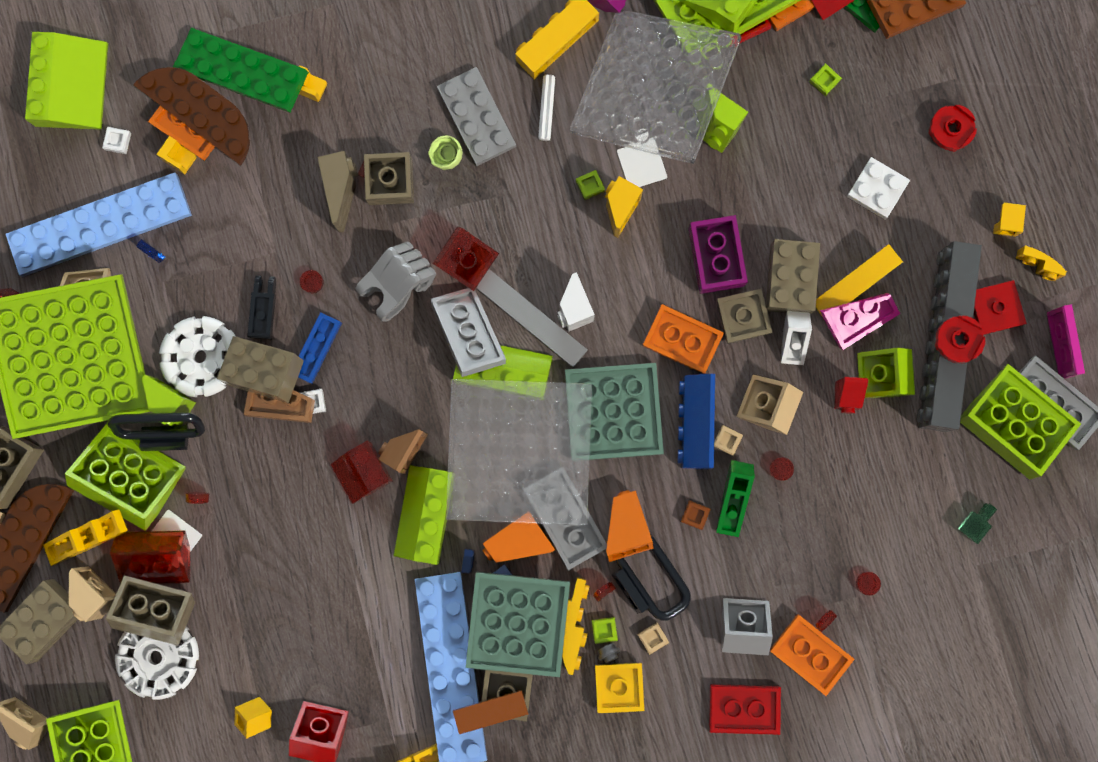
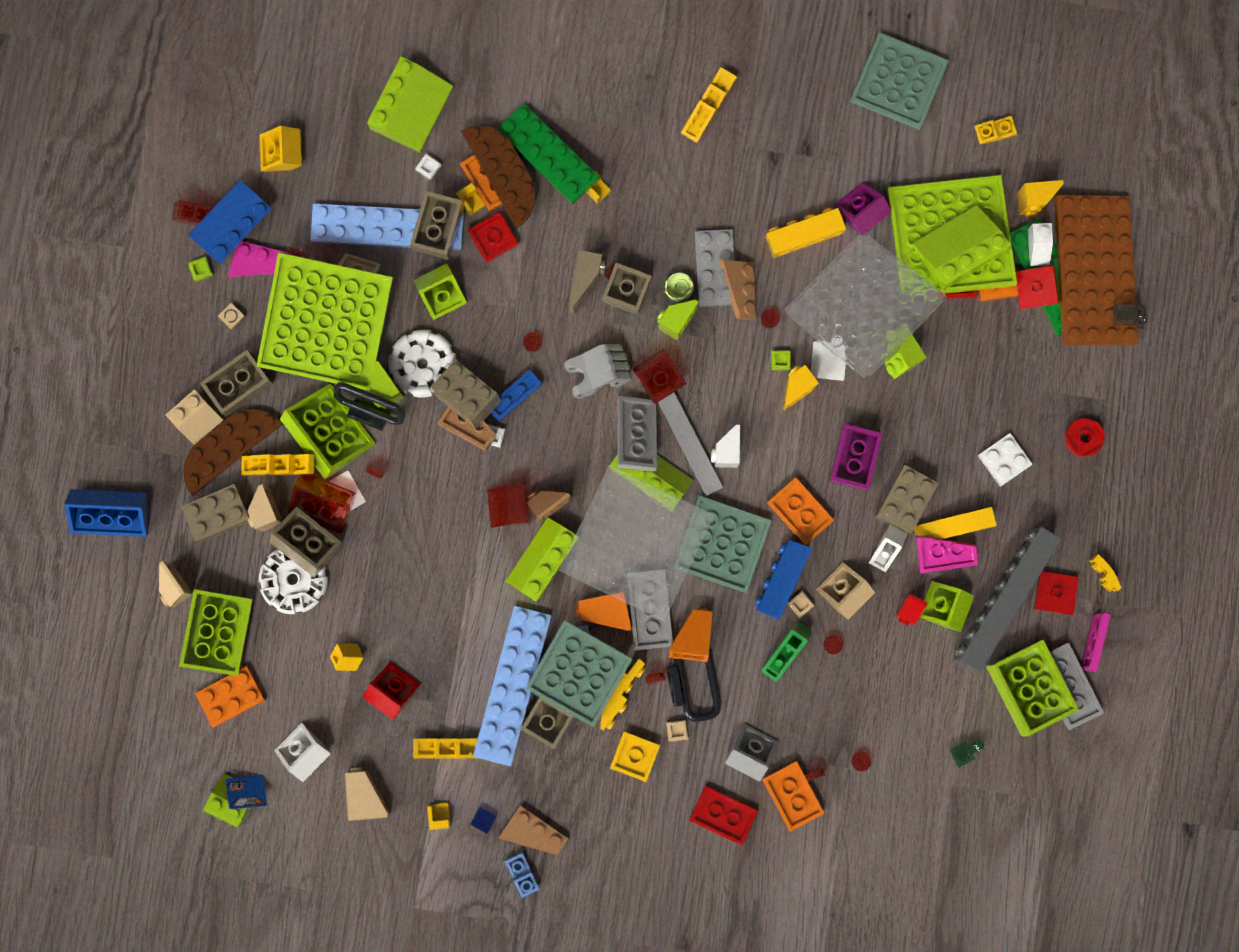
camera: 20 degrees right, 0 degrees up
clear blue tile [136,239,166,262] -> none
black hinge [247,275,276,340] -> none
dark orange tile [453,690,528,734] -> none
dark blue tile [461,548,475,573] -> none
white axle [538,75,555,141] -> none
lime tile [592,617,618,644] -> none
flat silver plate [598,643,620,663] -> none
dark orange tile [680,500,710,530] -> none
dark tan plate [716,288,772,344] -> none
lime tile [809,63,842,96] -> none
red plate [935,315,986,363] -> none
yellow panel [993,203,1026,237] -> none
none -> dark tan brick [410,191,464,260]
none -> lime slope [413,264,467,320]
none -> red plate [467,211,519,263]
none -> lime slope [657,300,699,341]
none -> medium nougat wing [718,260,756,320]
none -> clear red tile [760,309,780,329]

